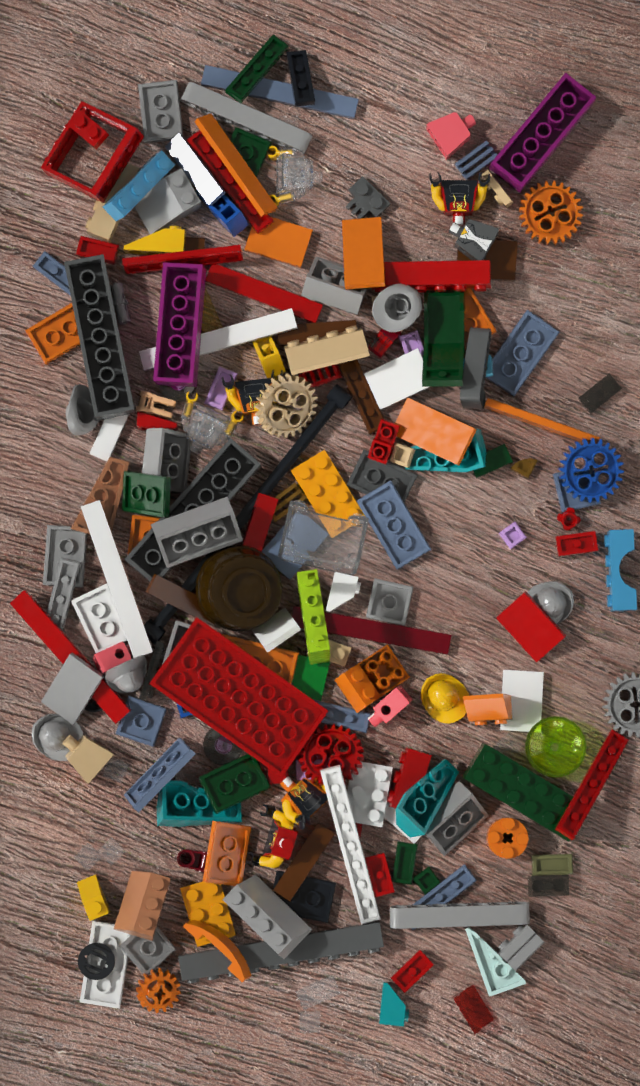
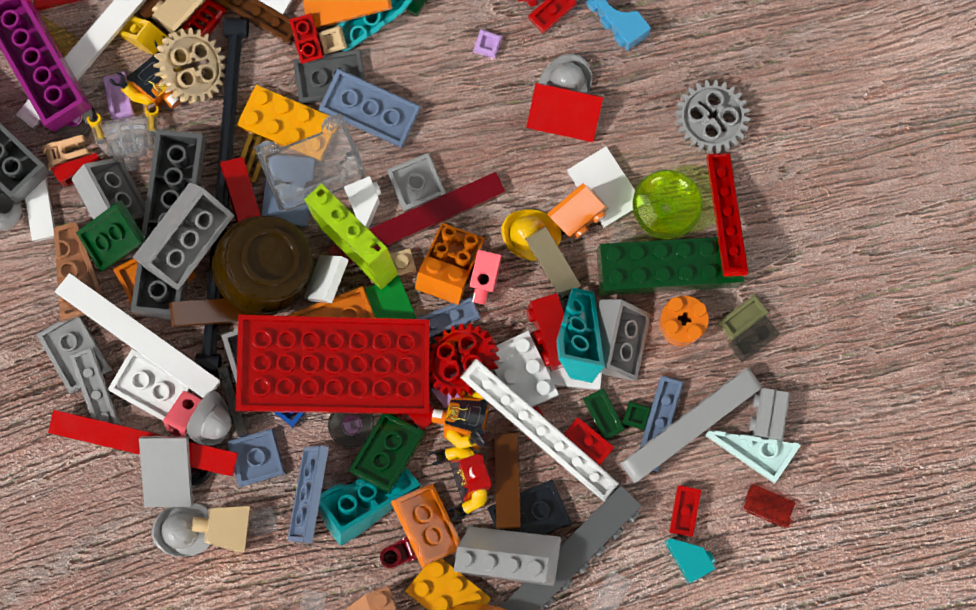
camera: 35 degrees left, 5 degrees down
none -> dark tan tile [525,226,581,298]

